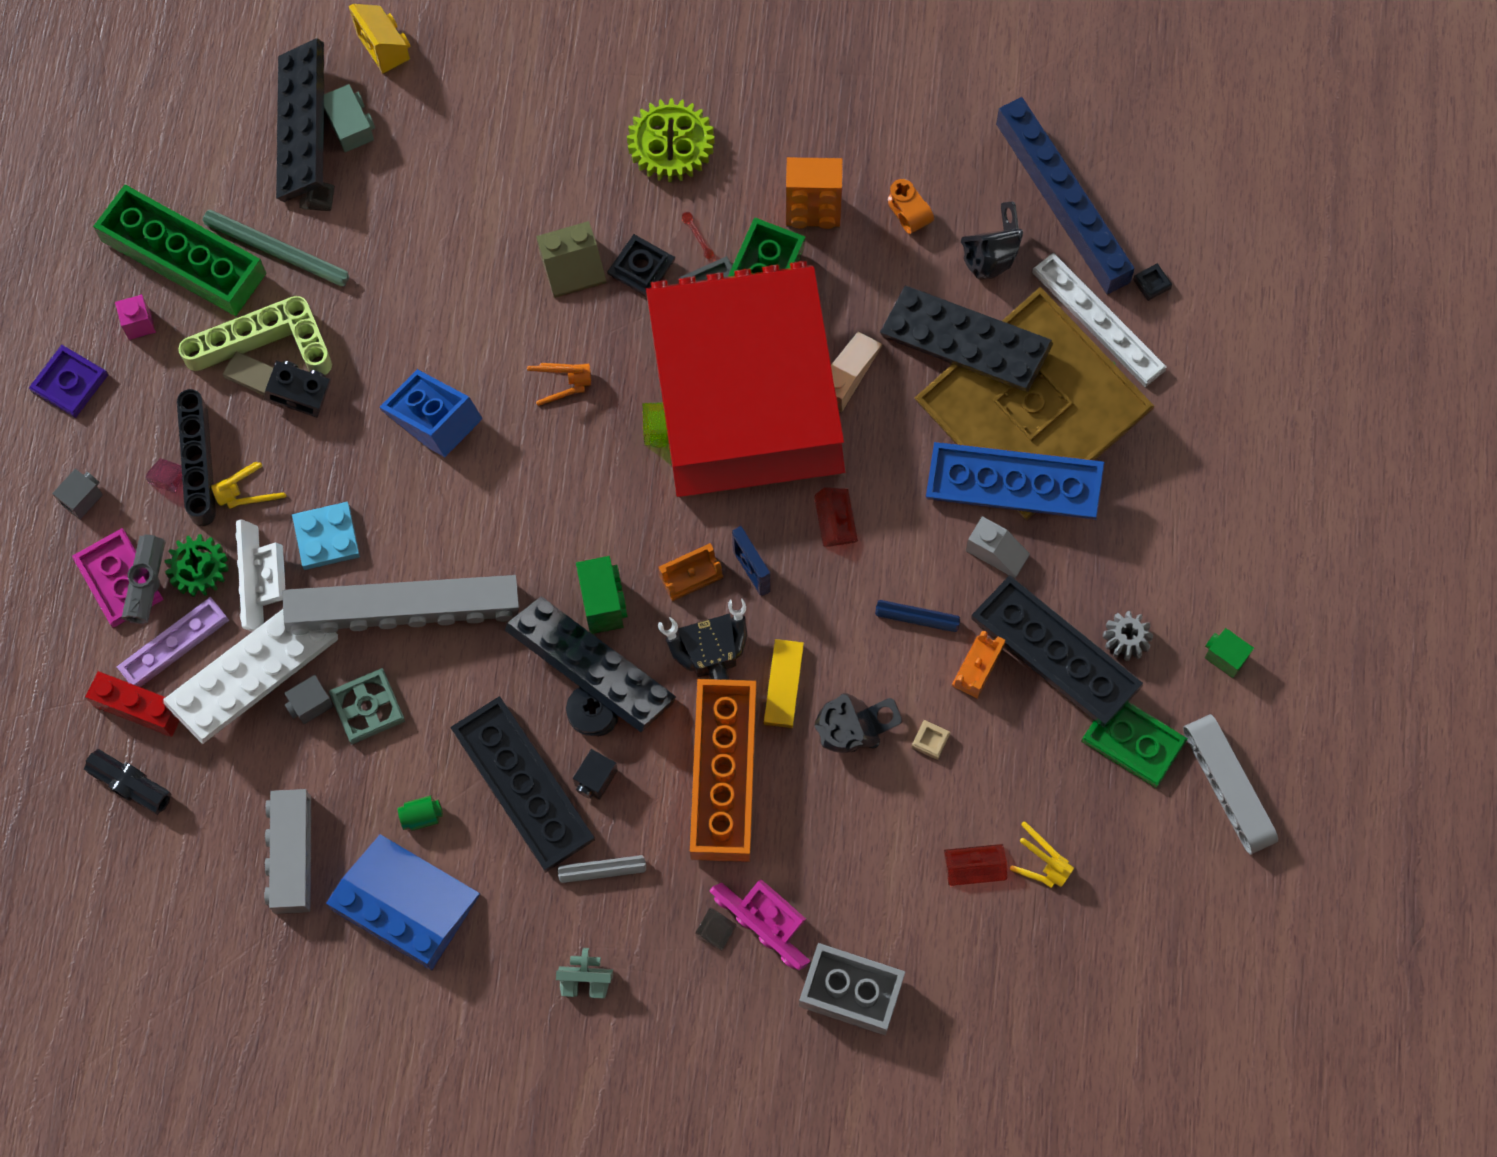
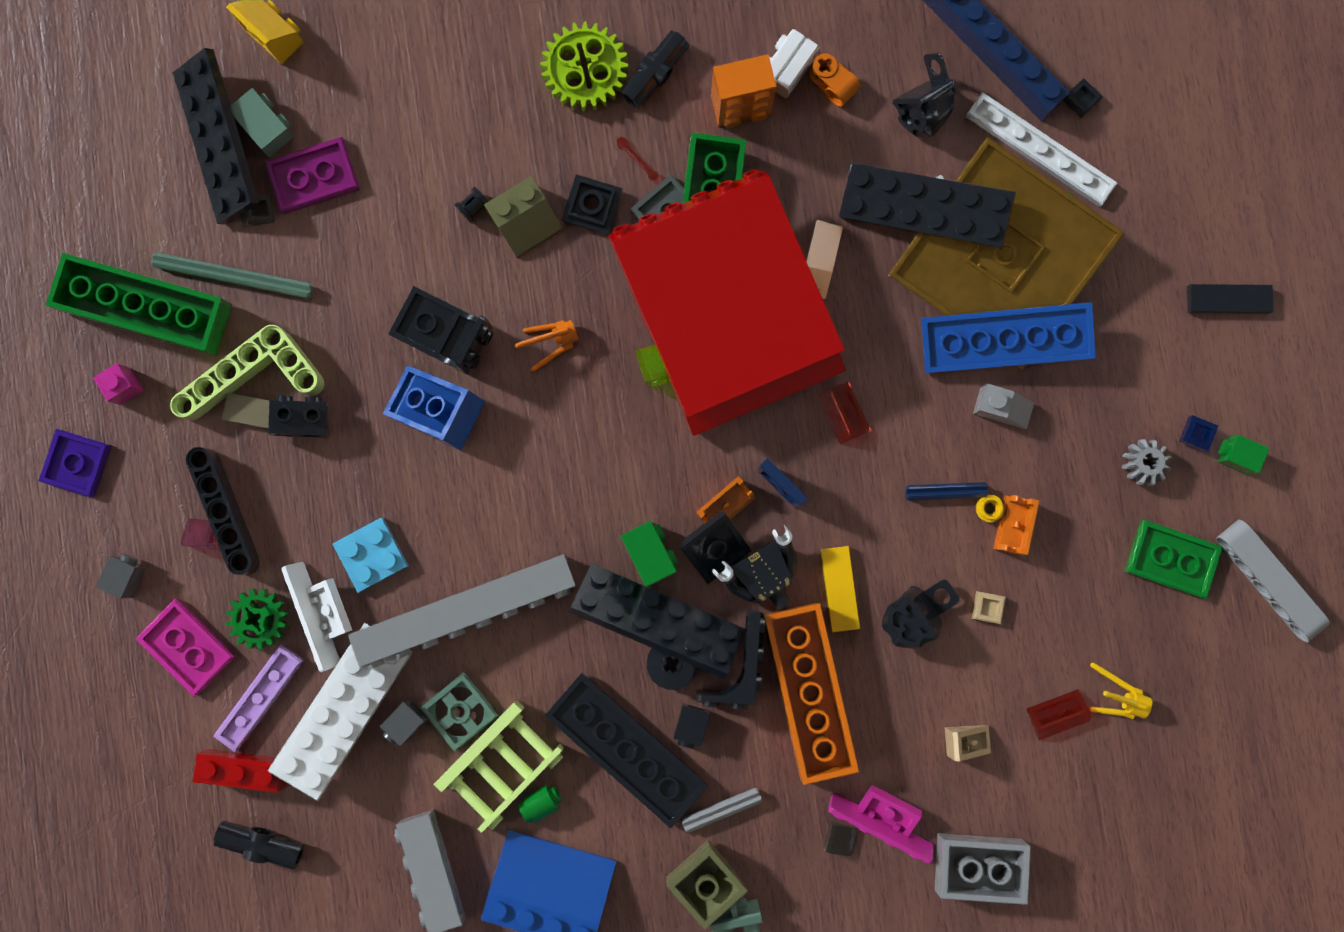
camera: 15 degrees left, 15 degrees up
dark grey piece [122,534,166,624] -> none
yellow plant [211,462,286,509] -> none
black plate [971,575,1143,728] -> none
none -> magenta tile [265,137,360,215]
none -> black bracket [388,286,494,375]
none -> yellowish green fence [433,700,564,833]
none -> black bush [454,187,488,223]
none -> black piece [621,30,689,109]
none -> olive slope [666,840,748,930]
none -> black tile [678,510,751,584]
none -> black bracket [696,610,765,709]
none -> white brick [769,29,819,98]
none -> tan slope [945,725,991,761]
none -> yellow plate [976,495,1004,522]
none -> clear blue plate [1179,415,1218,452]
none -> black tile [1187,284,1273,314]

